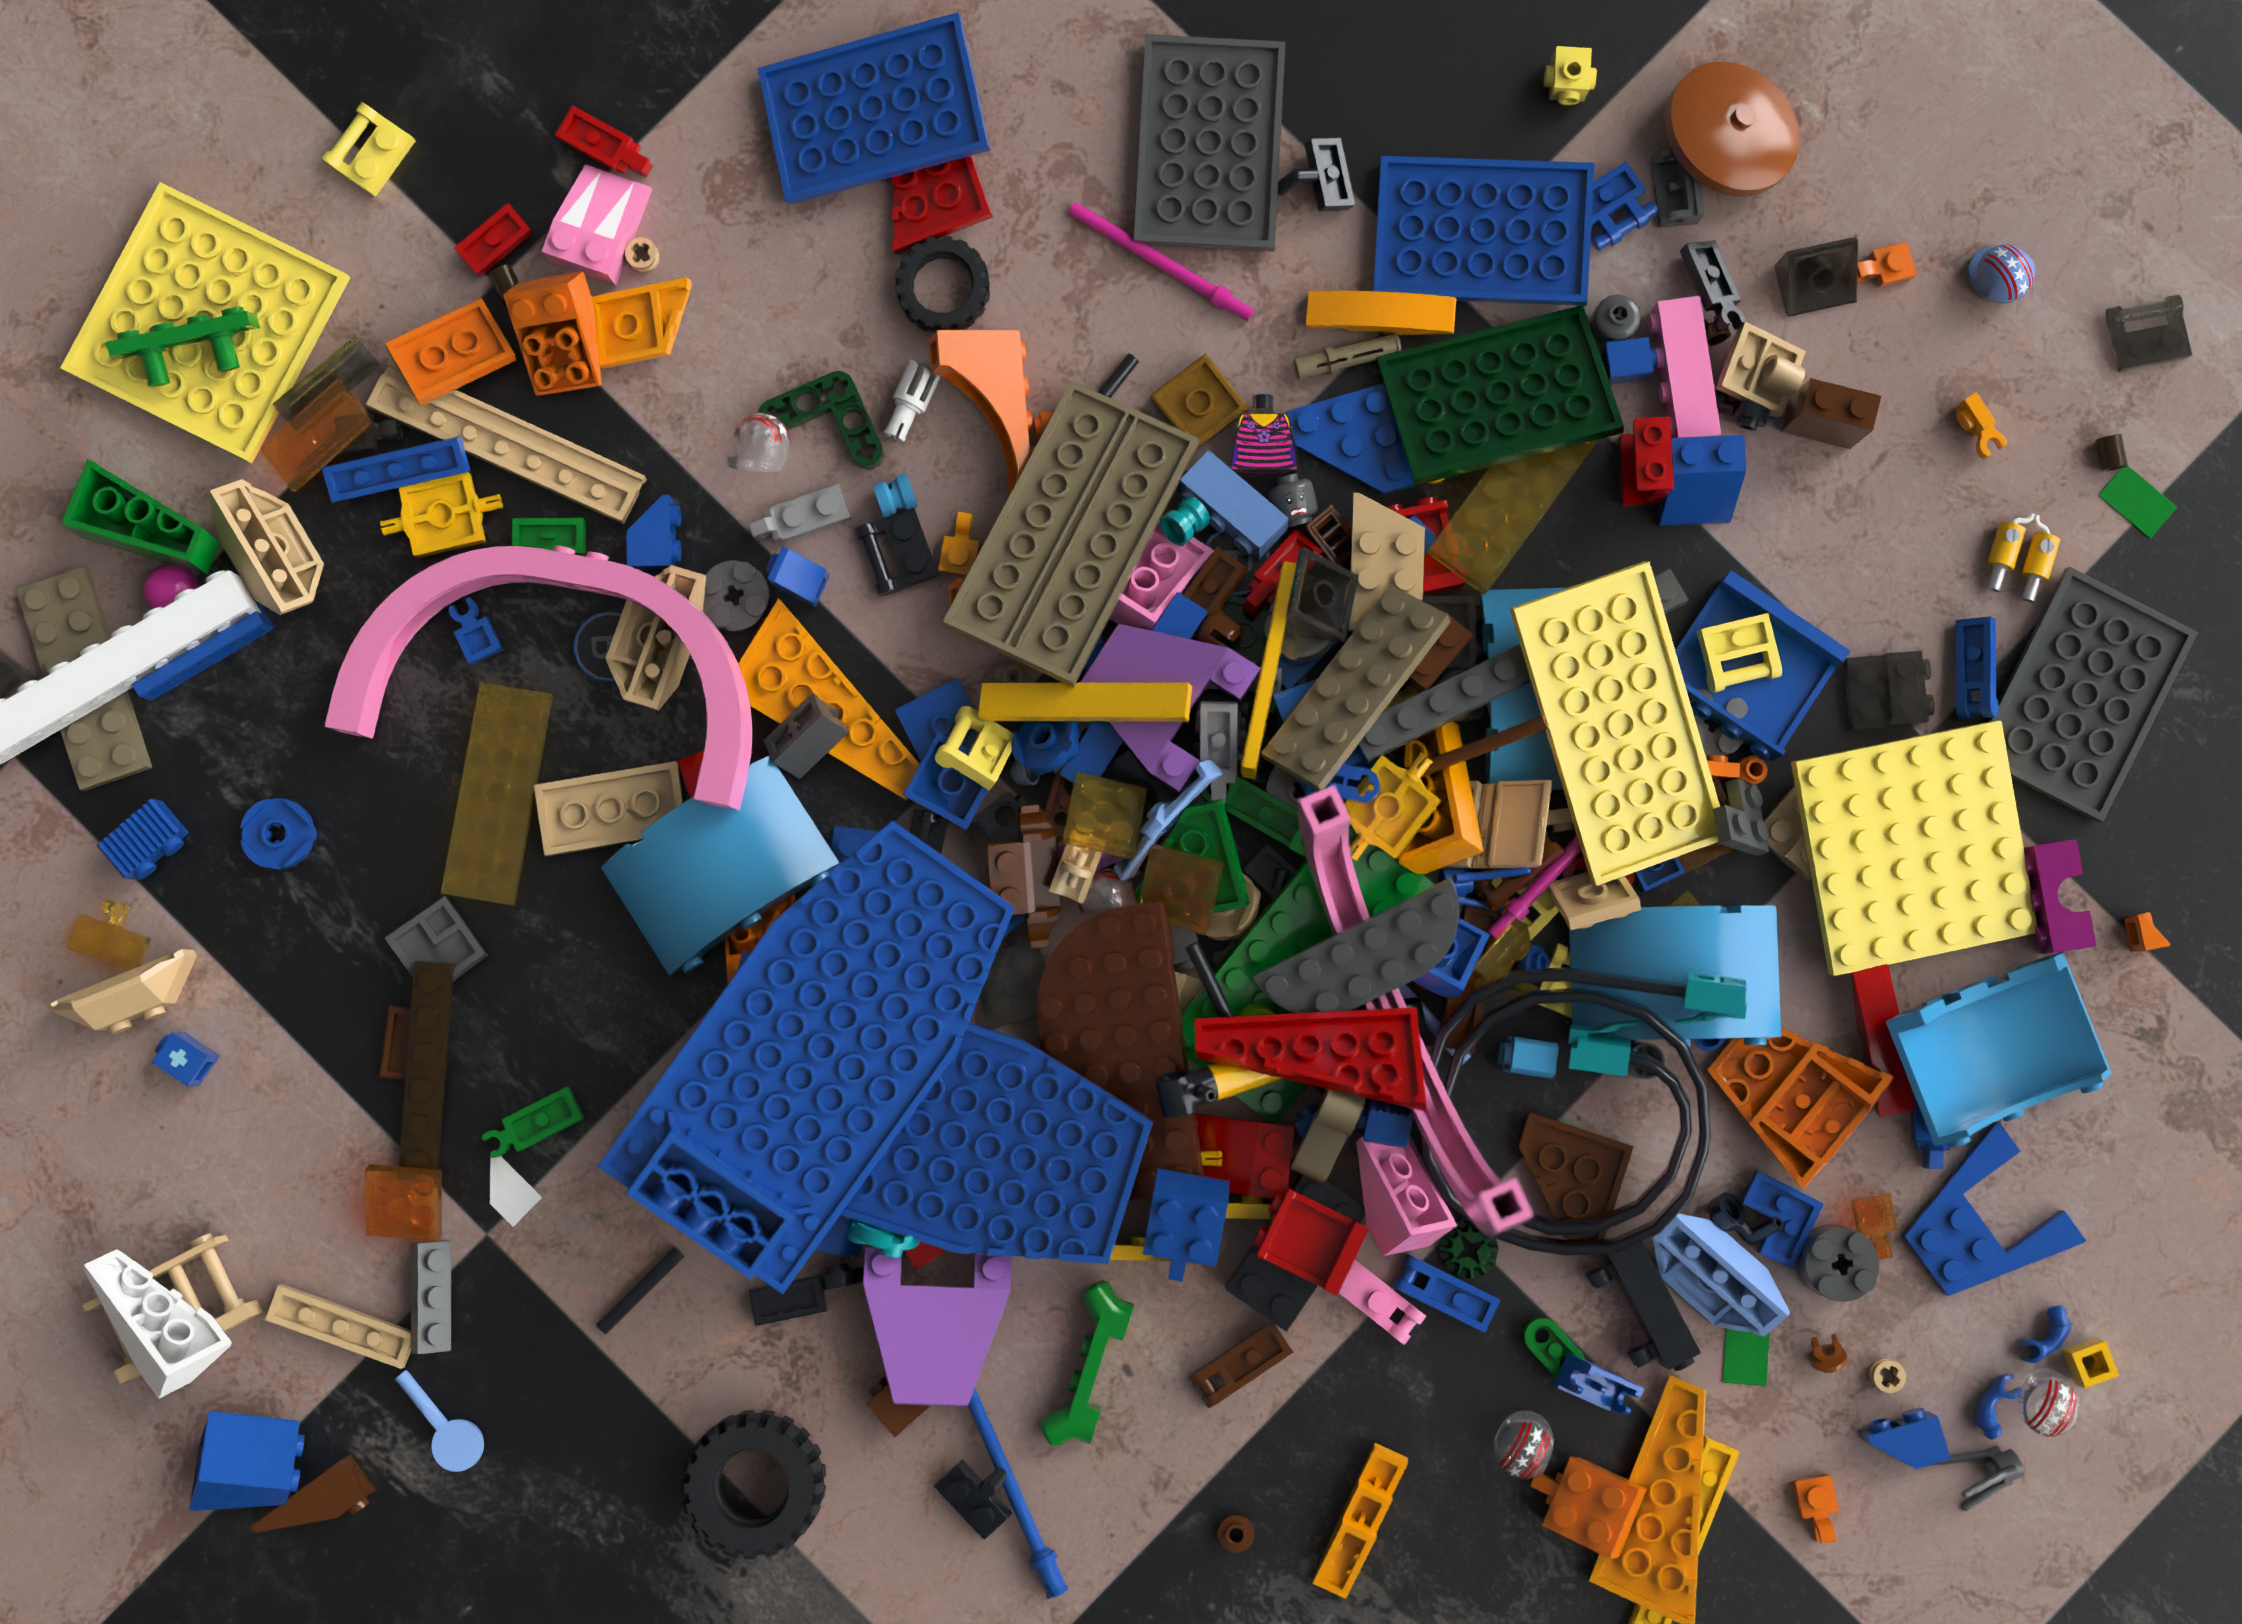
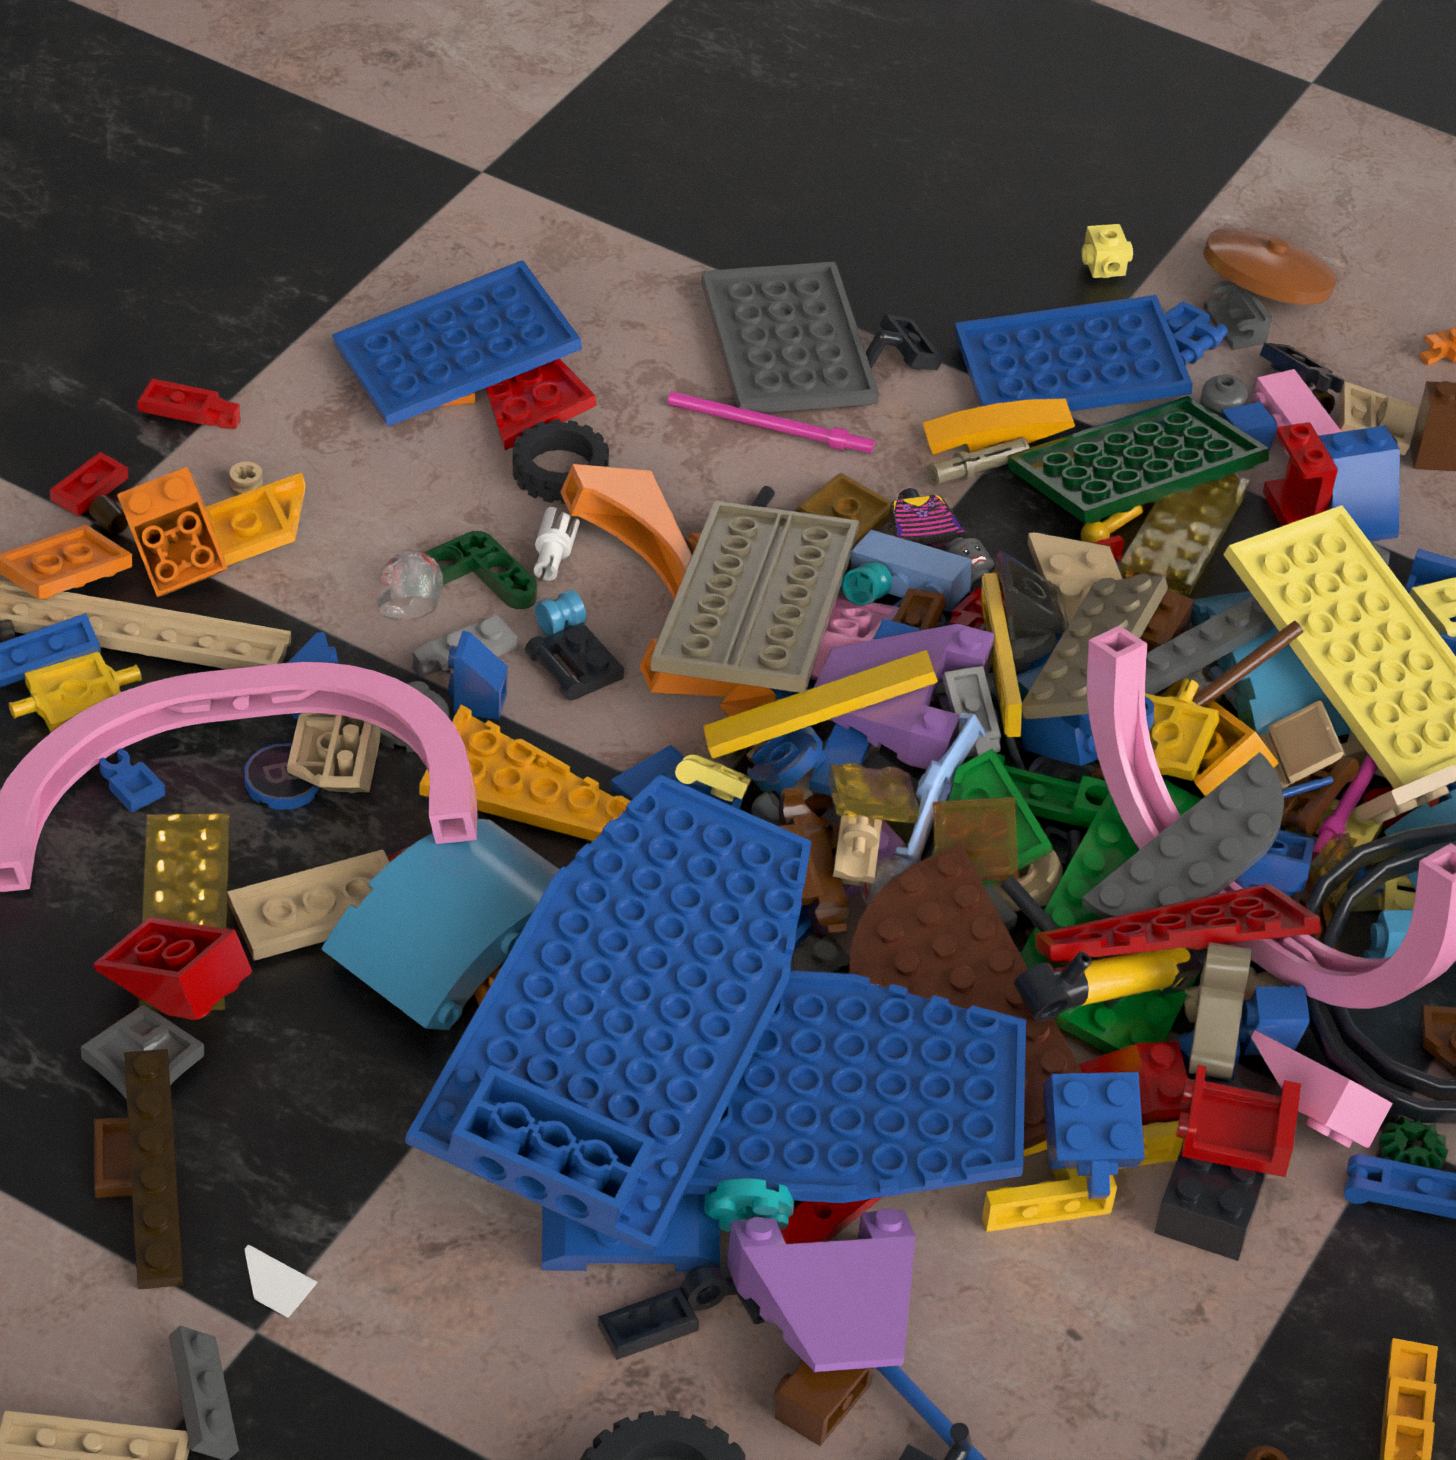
camera: 20 degrees left, 40 degrees down
clear orange plate [365,1164,442,1241] -> none
green plate [481,1087,585,1158] -> none
bright pink slope [541,164,652,286] -> none
black bar [596,1246,685,1334] -> none
dark grey hinge [764,693,849,779] -> none
light orange plate [939,511,980,576] -> none
green plate [1040,1280,1134,1447] -> none
reddish brown plate [1188,1321,1293,1408] -> none
blue plate [1285,384,1417,495] -> none
bright pink plate [1339,1260,1427,1345] -> none
clear smoke slope [1774,237,1858,317] -> none
none -> red slope [93,917,253,1020]

